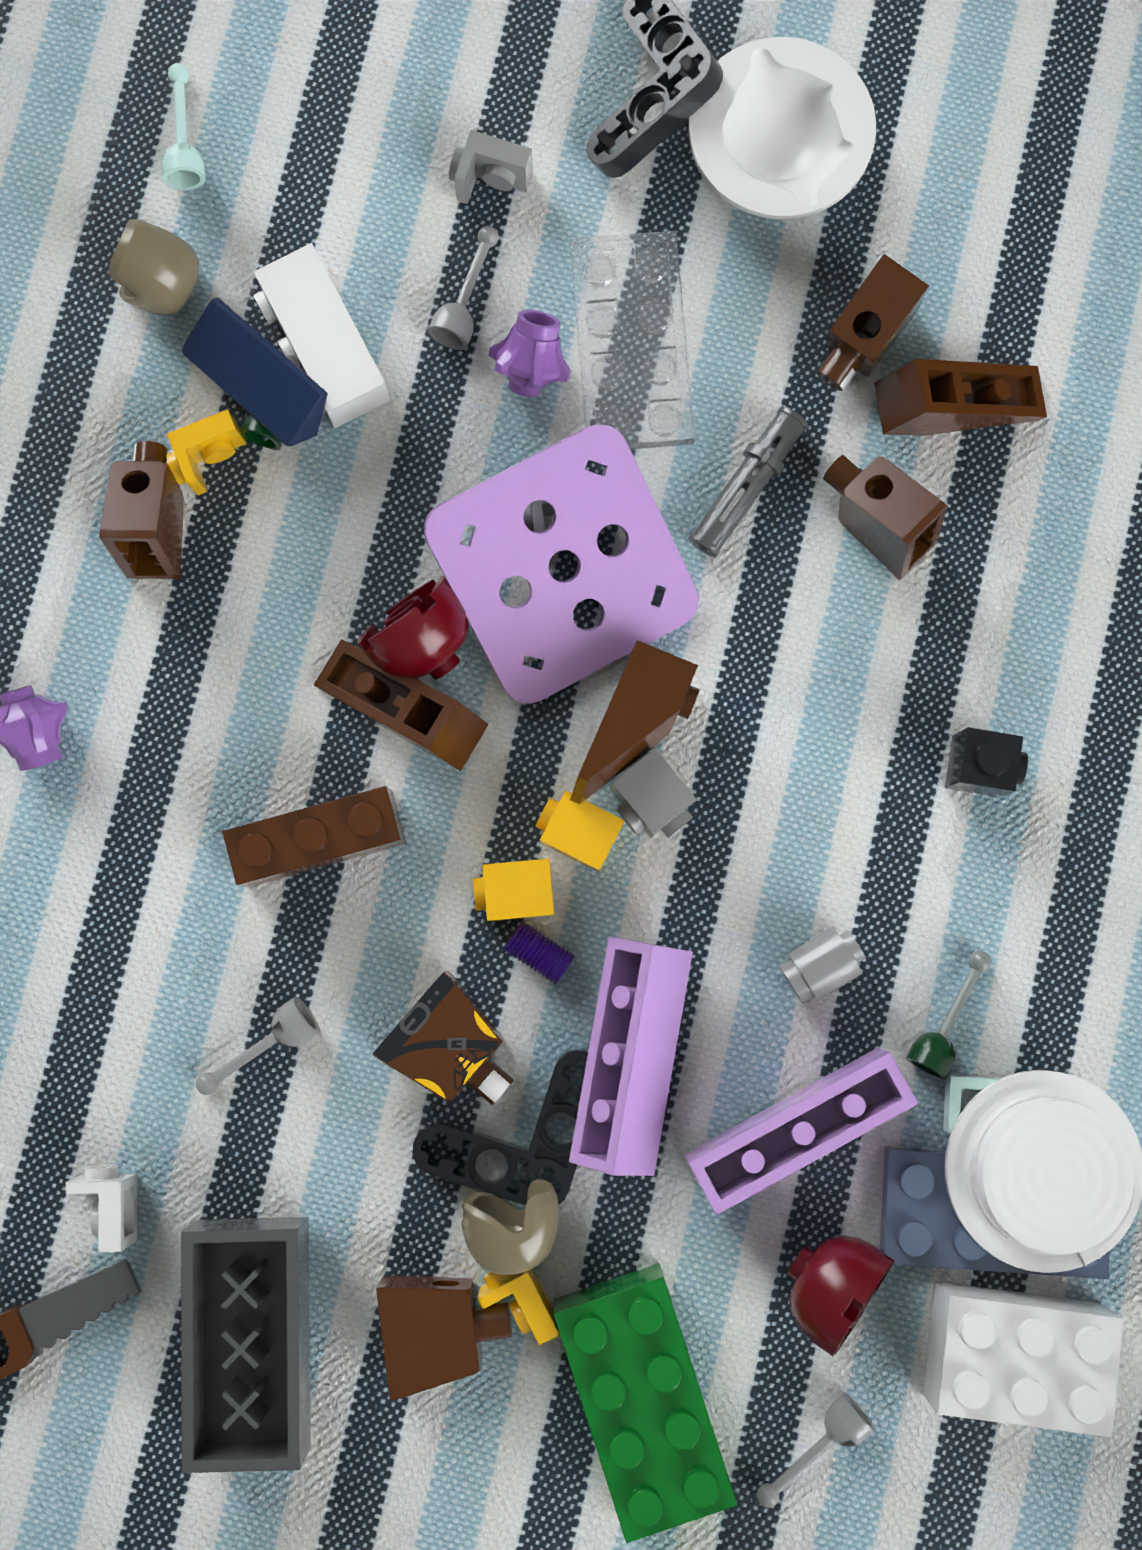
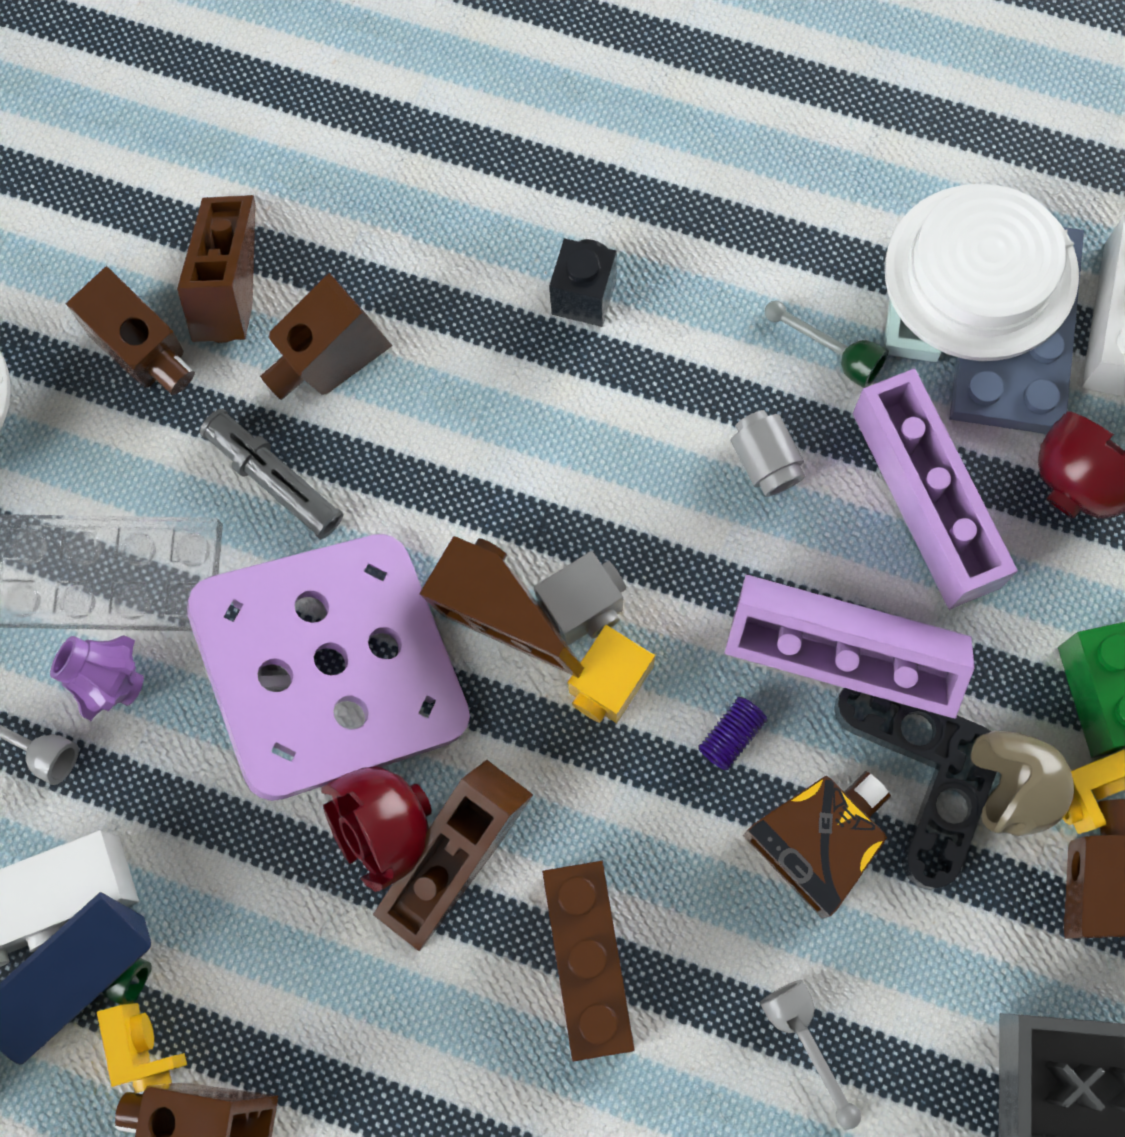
camera: 75 degrees left, 10 degrees down
yellow brick [473,859,555,921] -> none

